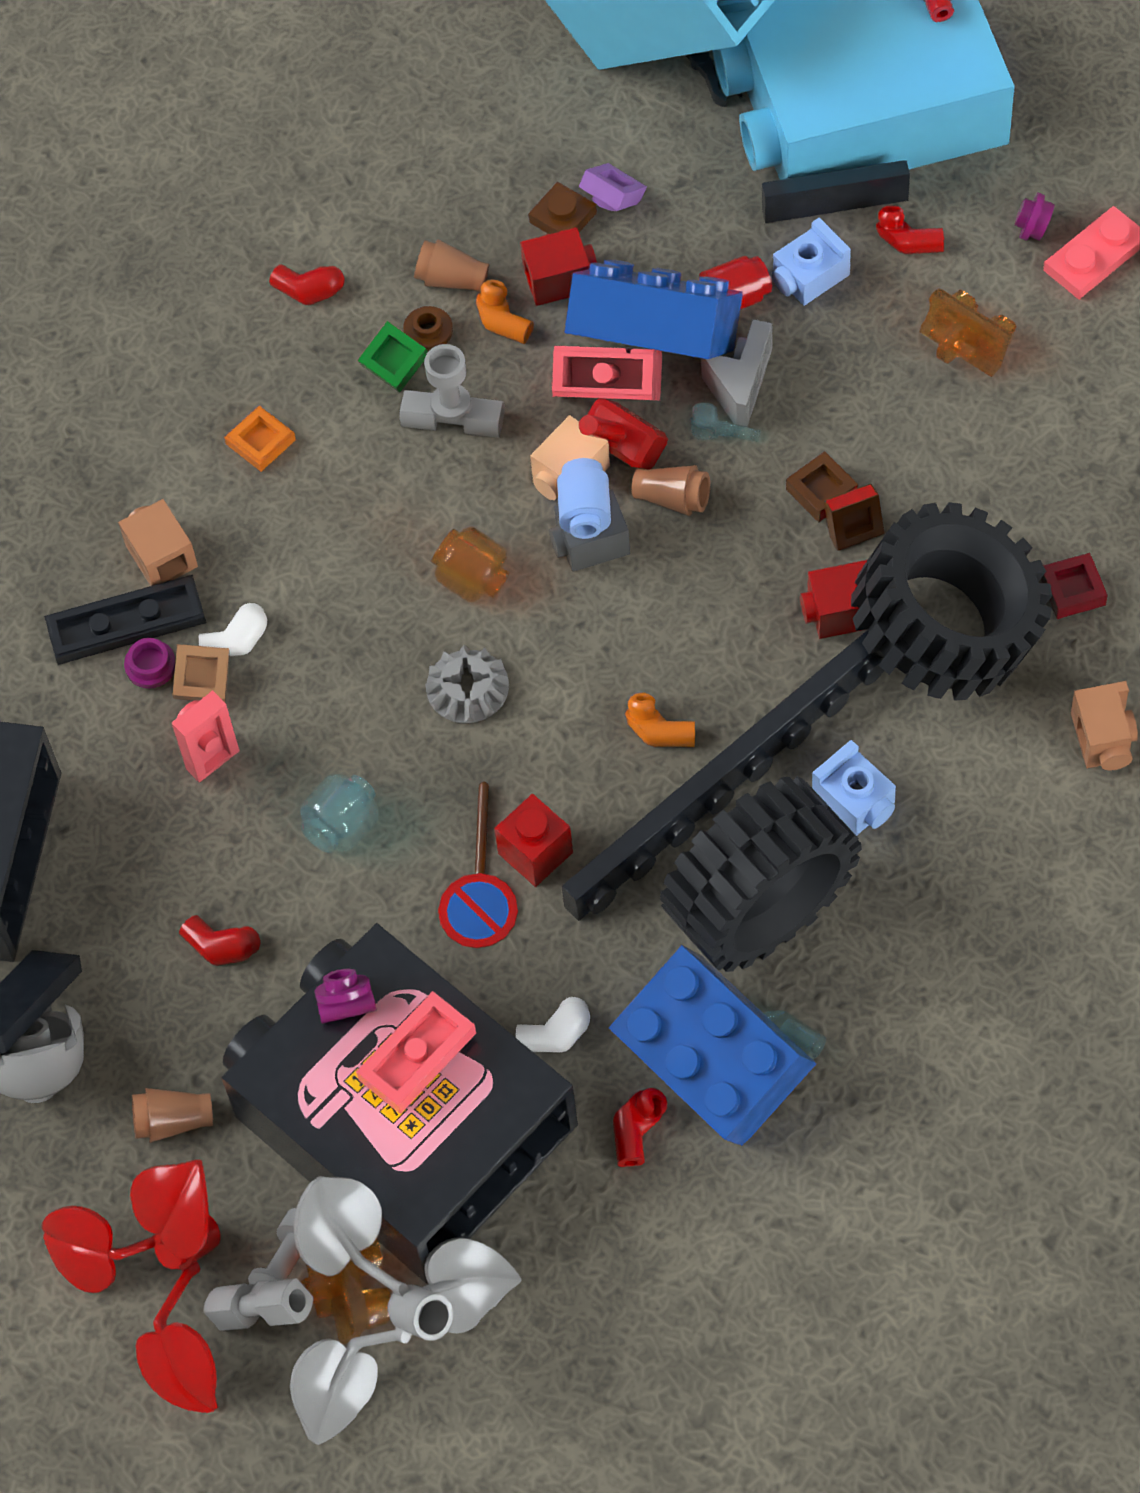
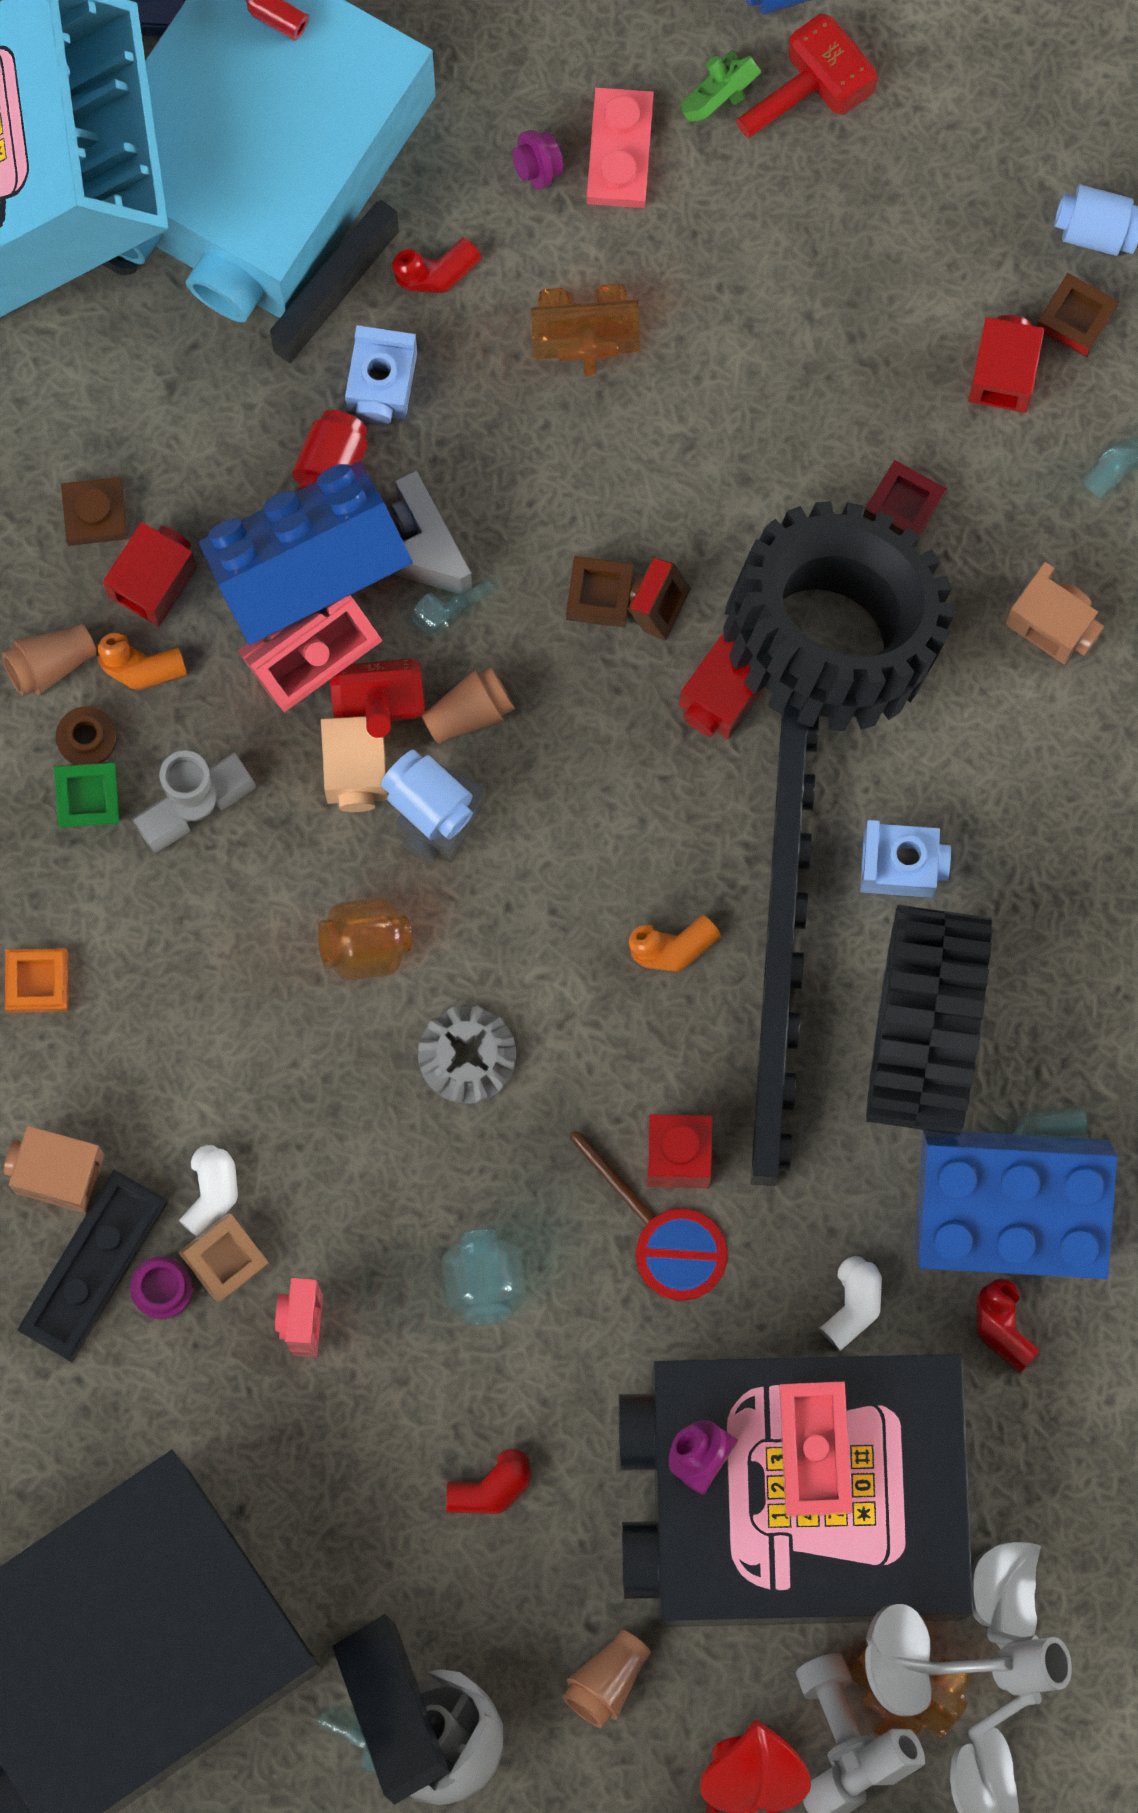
camera: 50 degrees left, 15 degrees up
medium lavender plate [579,163,647,211] -> none

